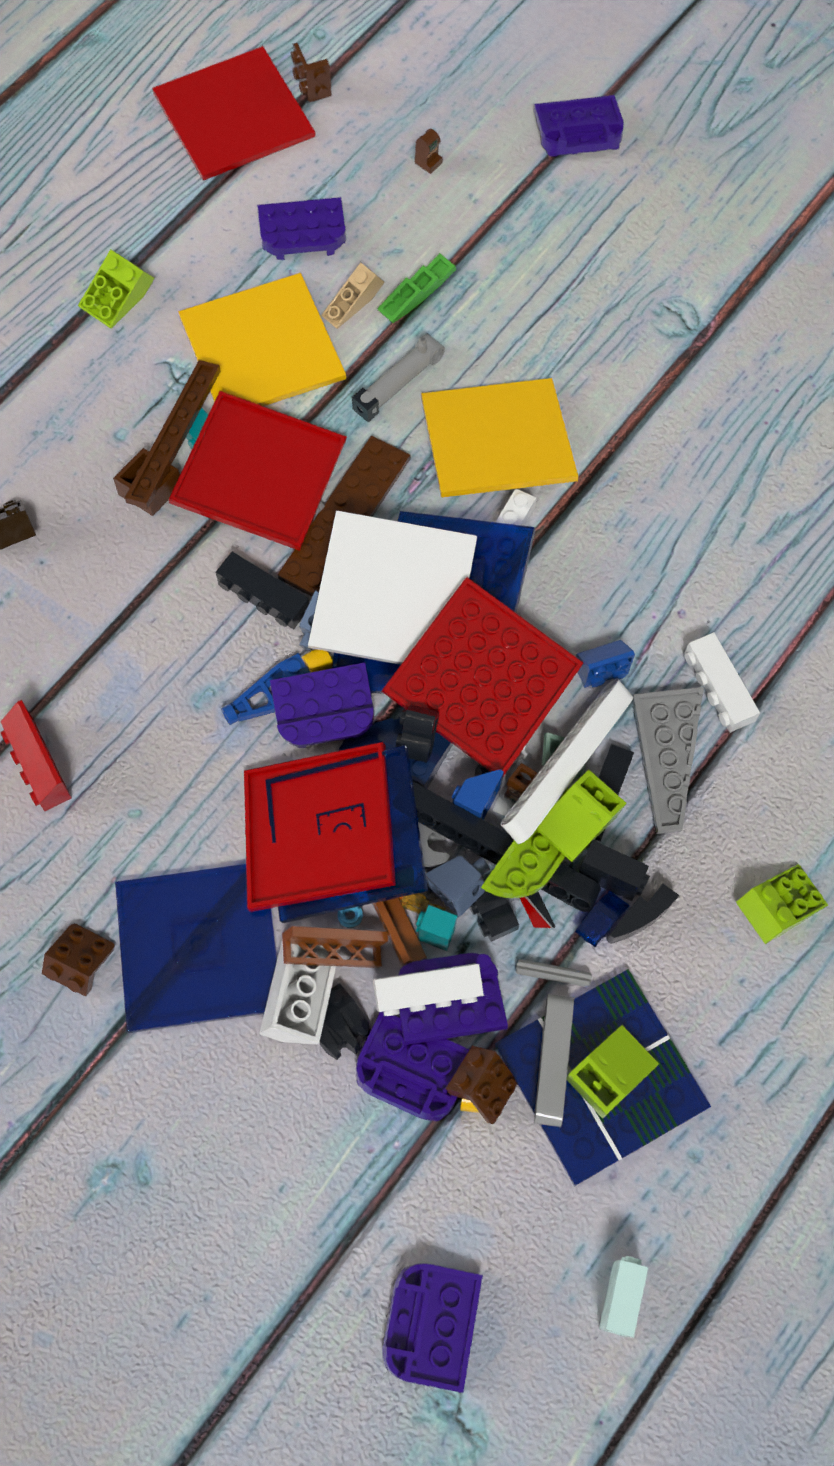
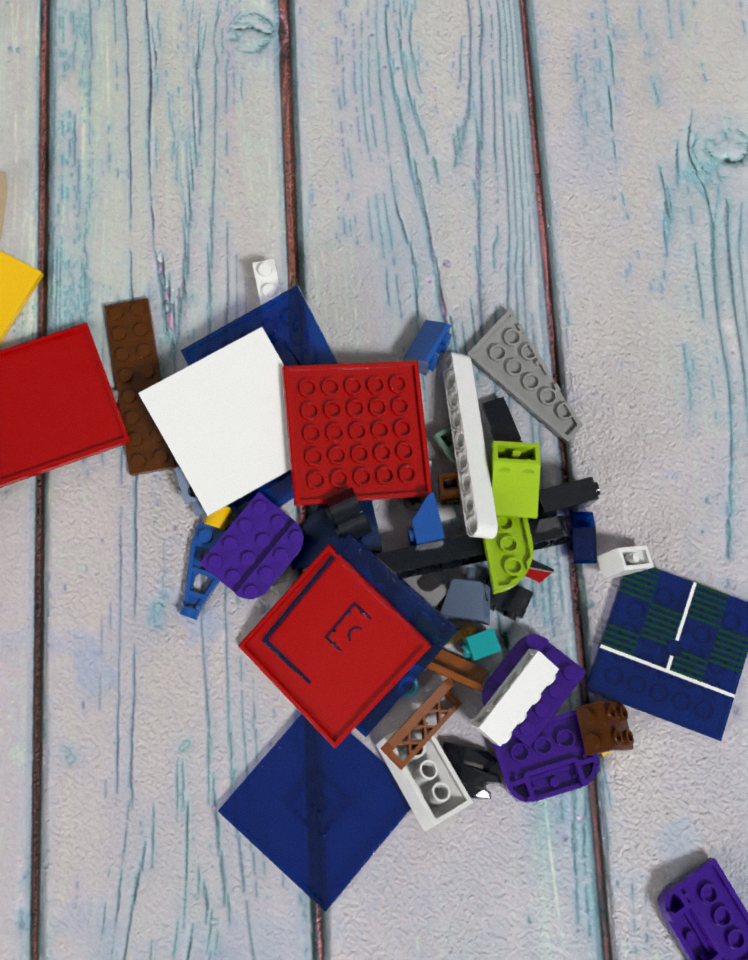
camera: 40 degrees left, 10 degrees up
red slope [0,700,72,811] -> none
reddish brown bracket [42,923,115,997] -> none
black brick [216,551,309,629] -> none
light grey piece [352,334,445,422] -> none
bright green slope [377,253,456,323] -> none
yellow tile [421,378,578,498] -> none
light grey axle [516,959,592,987] -> none
light grey beam [534,994,574,1127] -> none
lime slope [567,1025,659,1119] -> none
black slope [607,884,679,944] -> none
white brick [685,633,760,733] -> none
lime slope [736,864,828,944] -> none
none -> white slope [597,545,654,579]

